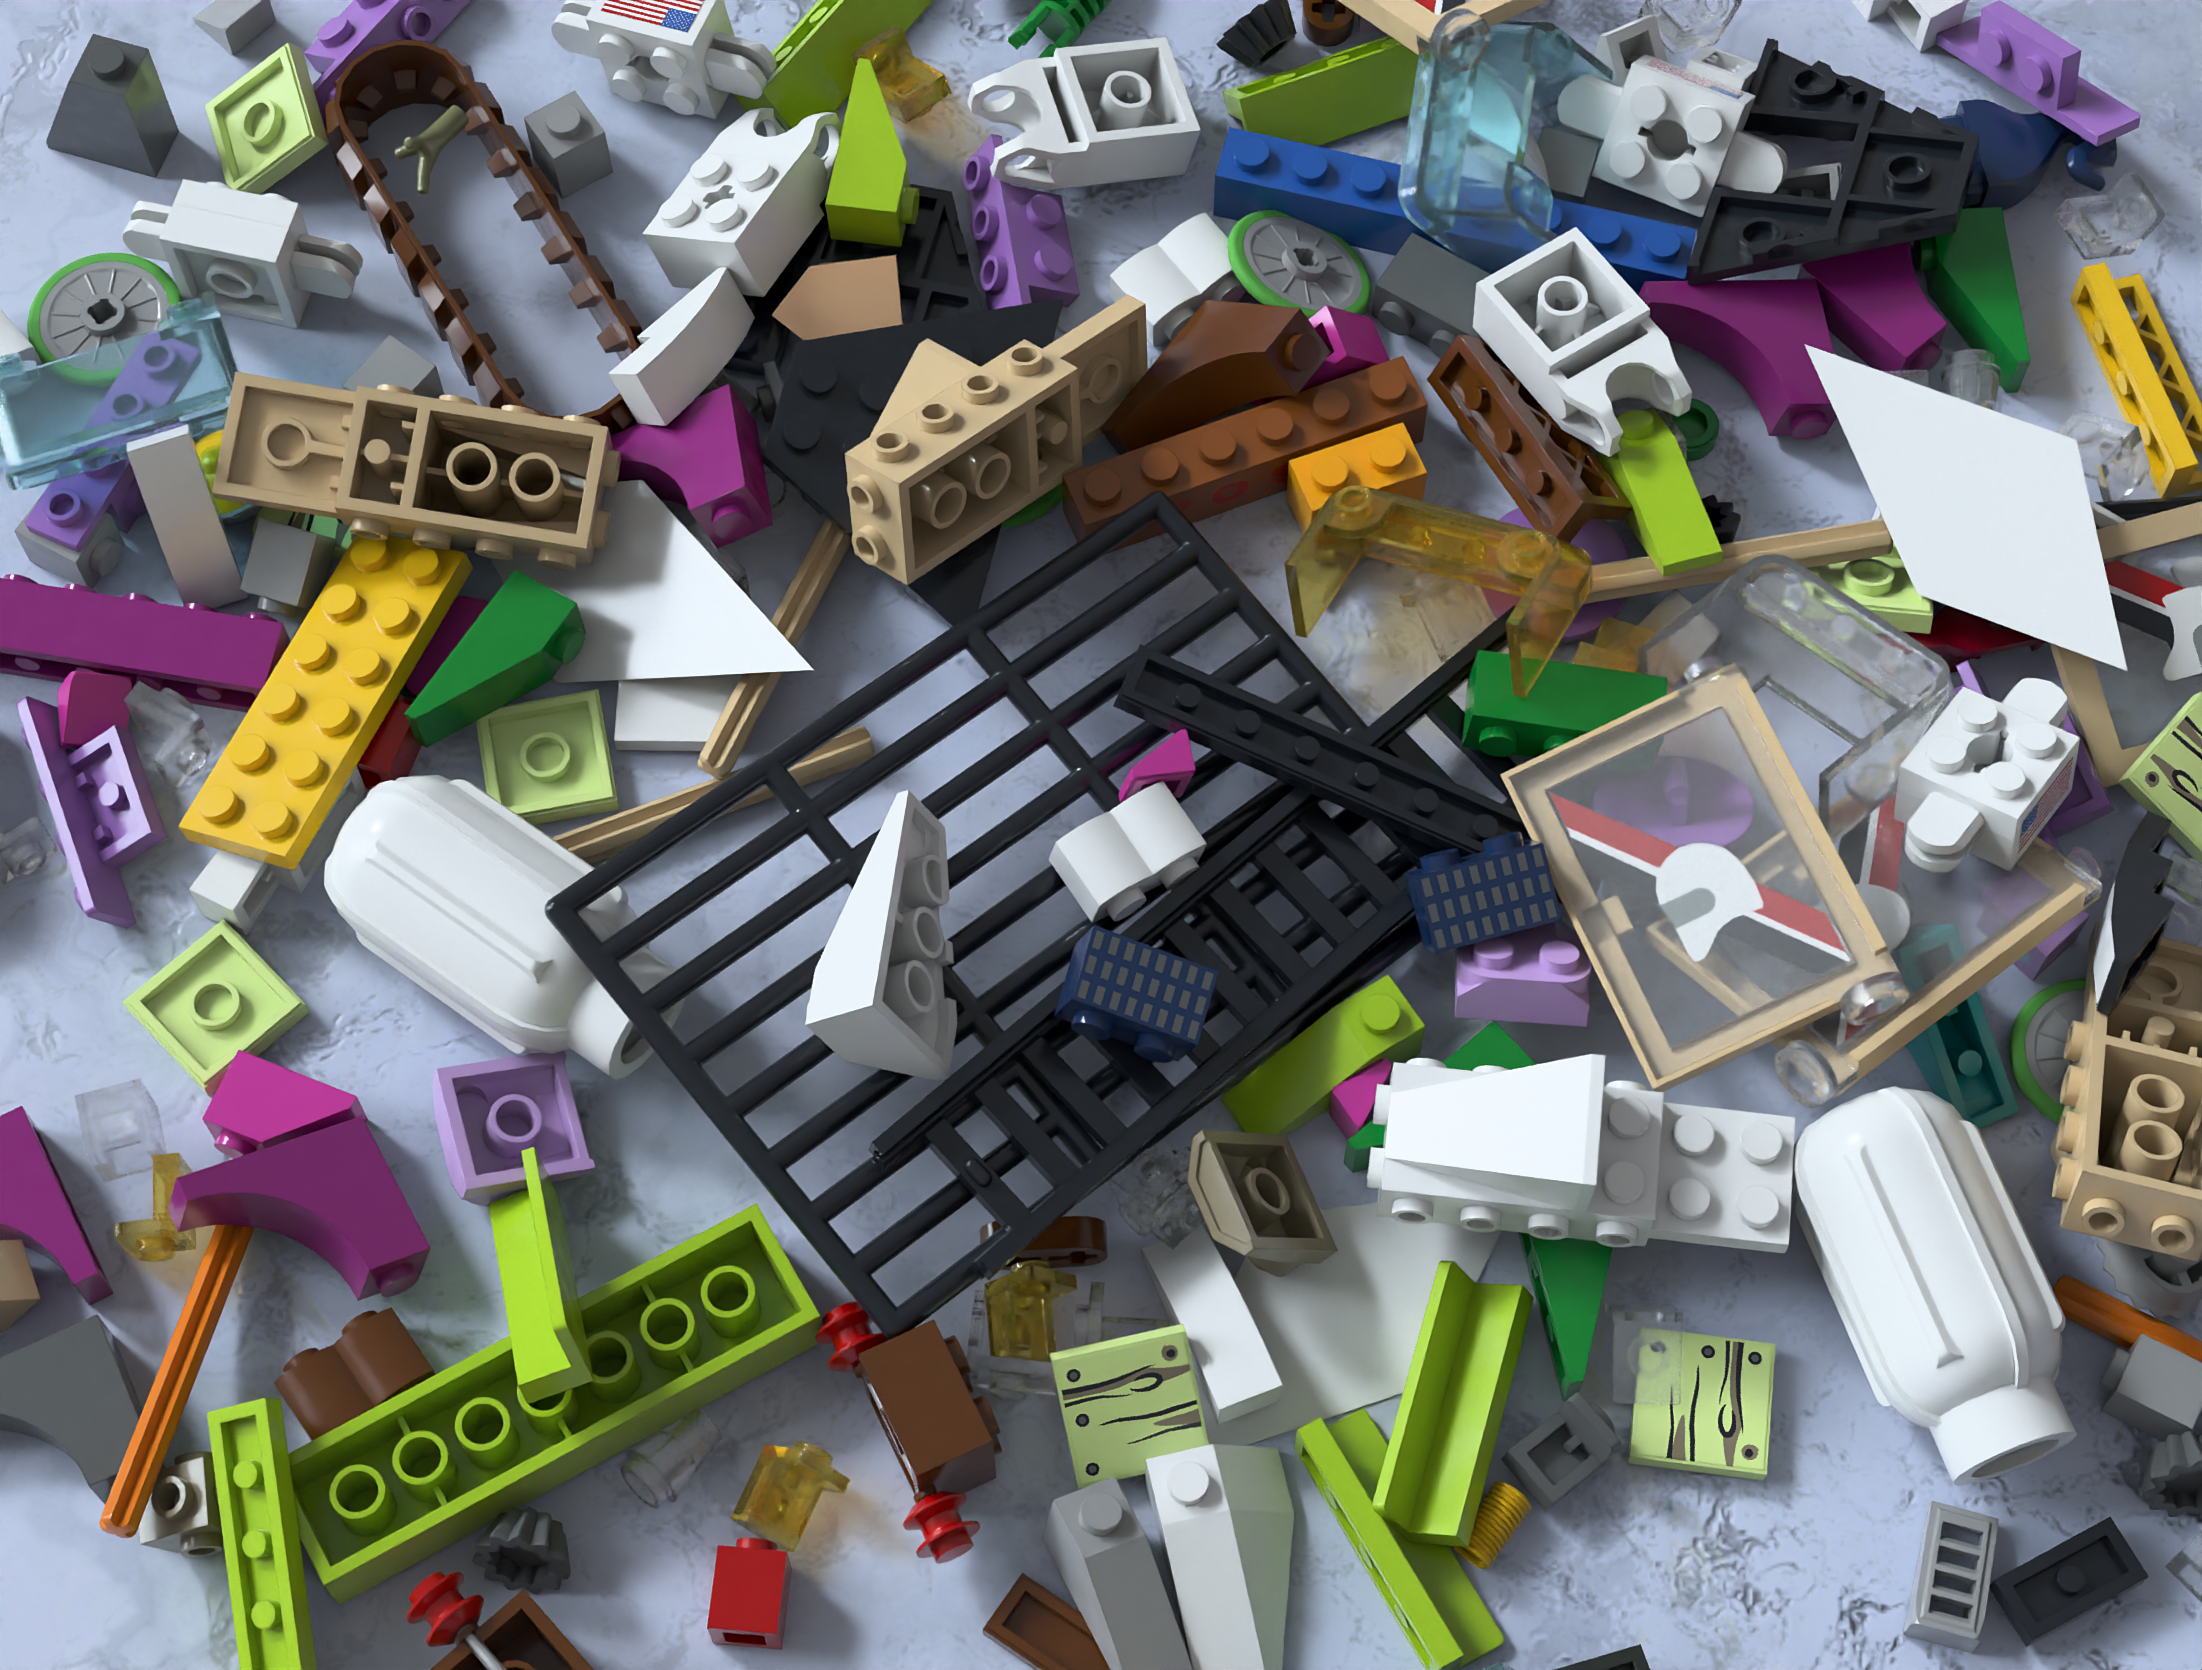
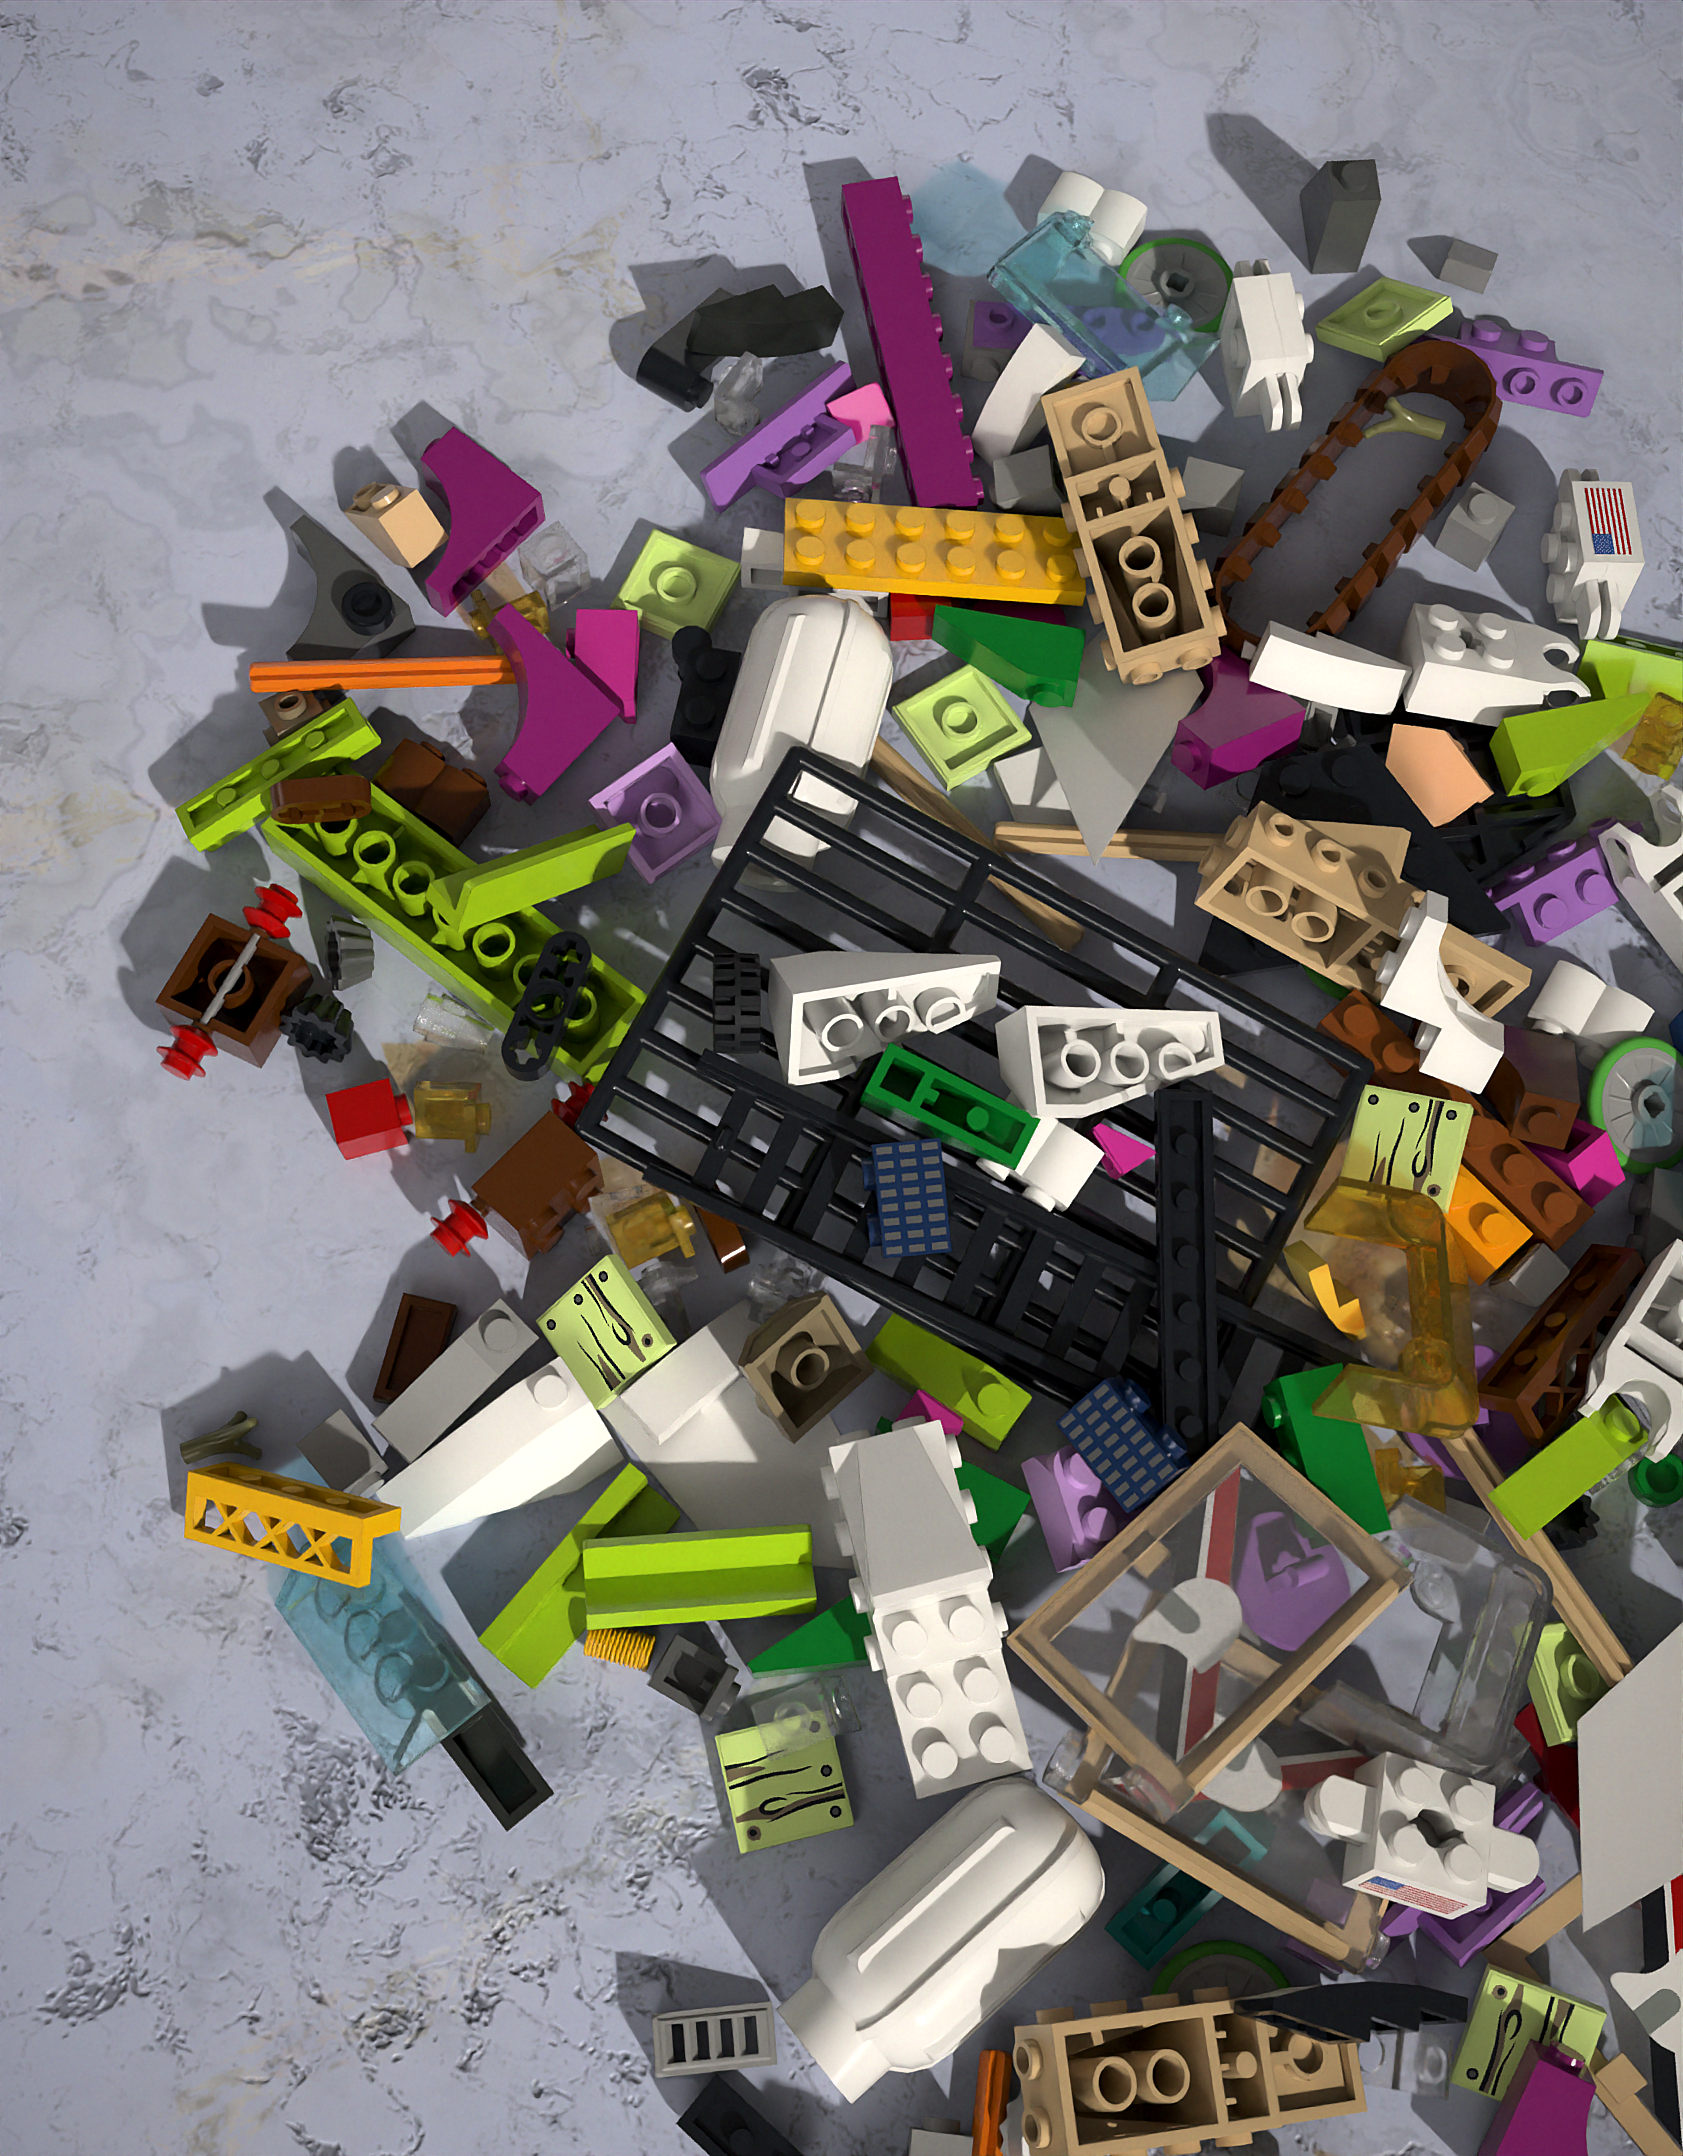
camera: 65 degrees right, 5 degrees up
none -> reddish brown beam [270,775,372,824]
none -> black piece [279,993,354,1064]
none -> black tile [341,582,395,636]
none -> black beam [501,931,593,1082]
none -> black hinge [670,626,742,768]
none -> black tyre [713,953,761,1054]
none -> green slope [859,1042,1041,1171]
none -> white wedge [995,1005,1225,1118]
none -> light yellow slope [1283,1240,1367,1342]
none -> yellowish green tile [1338,1085,1474,1214]
none -> white arch [1375,890,1504,1094]
none -> light grey slope [1488,1242,1570,1307]

